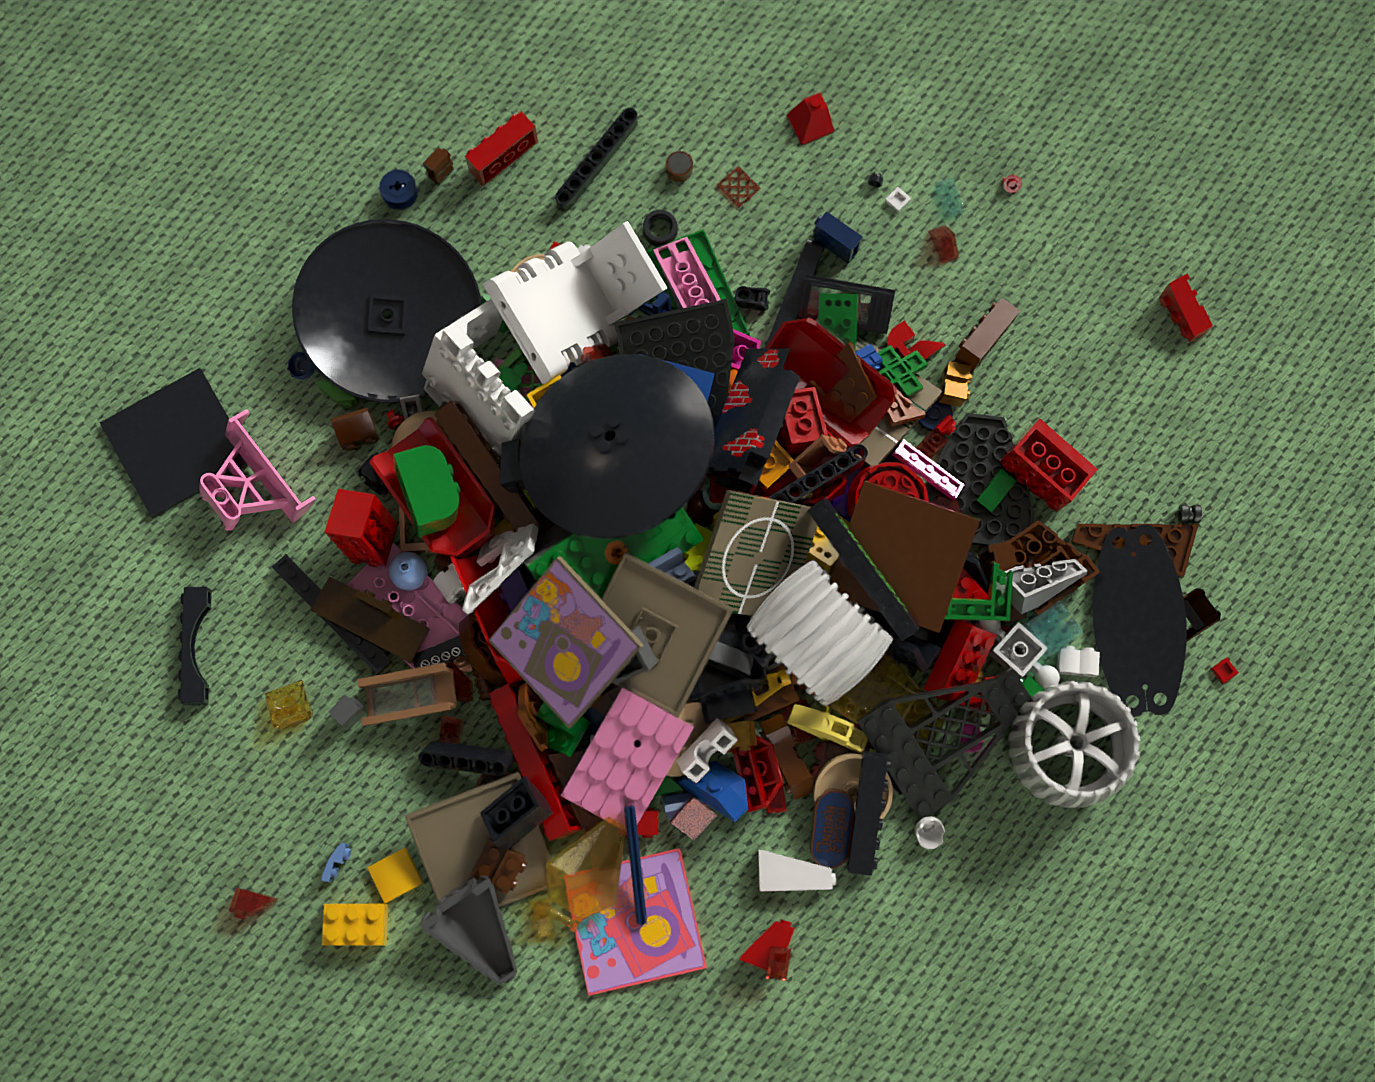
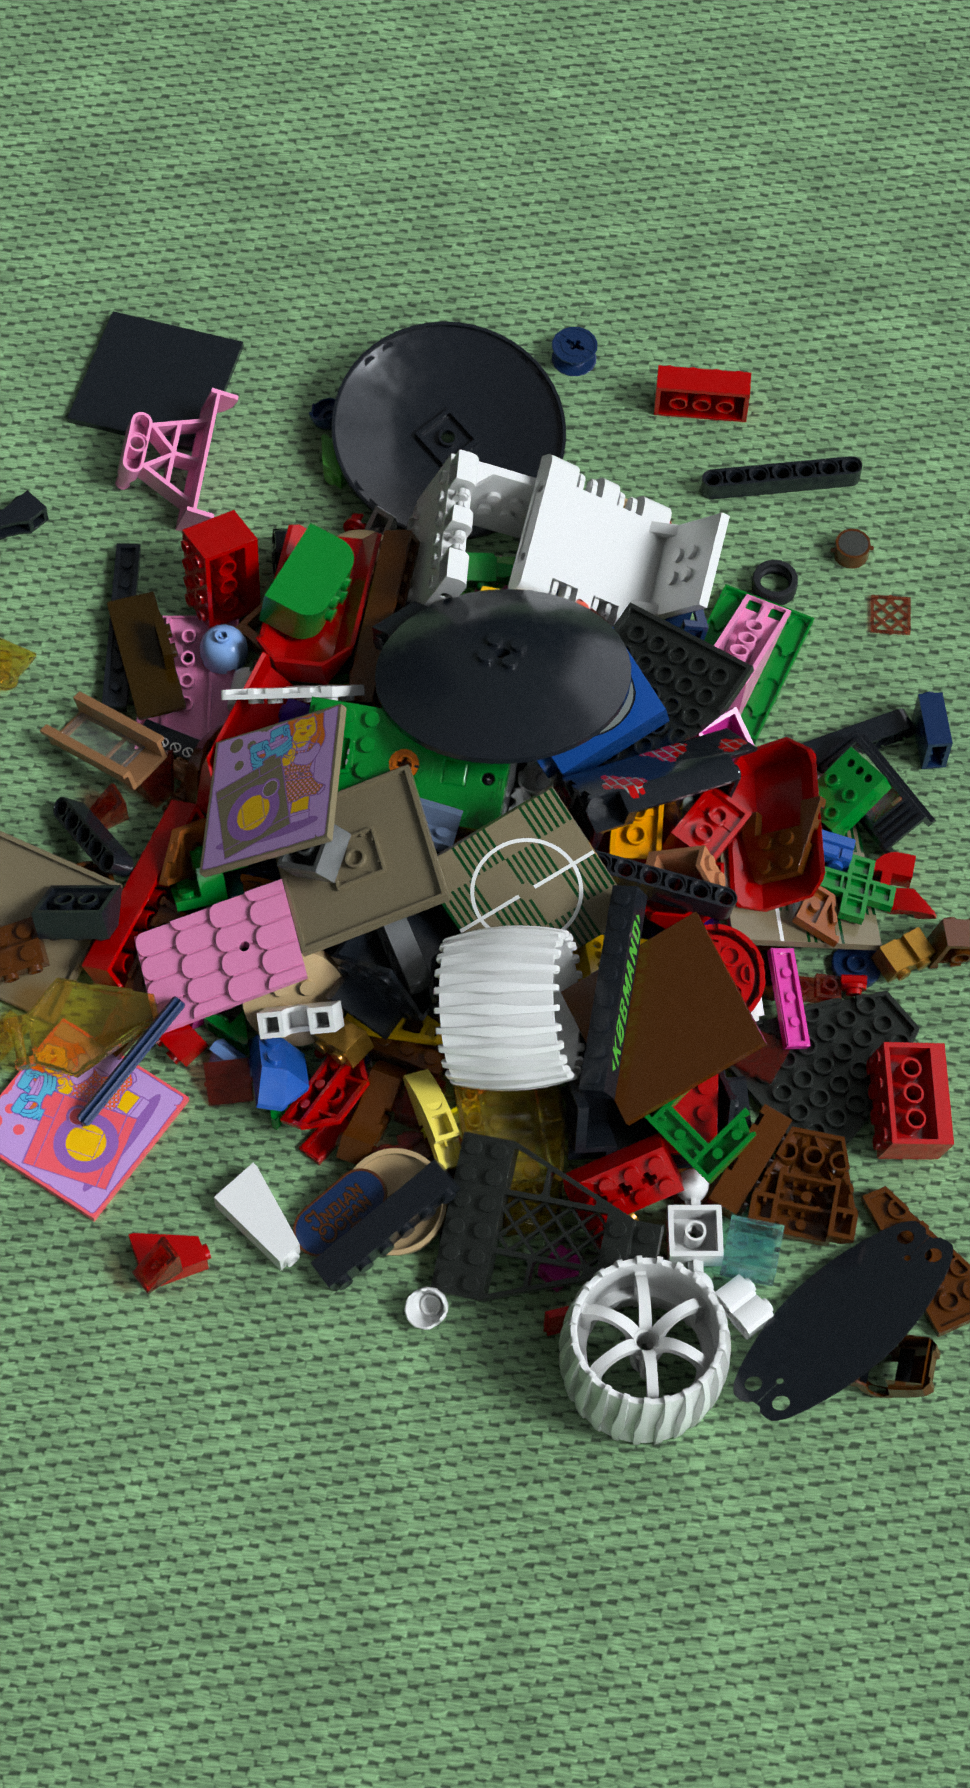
camera: 45 degrees right, 15 degrees down
dark grey brick [328,695,366,730] -> none
reddish brown slope [330,408,380,451] -> none
reddish brown brick [423,147,454,186] -> none
black piece [734,286,770,311] -> none
green slope [976,469,1016,512] -> none
light grey wedge [1005,559,1087,614] -> none
red tile [1210,657,1239,684] -> none
none -> red piece [543,1306,569,1336]

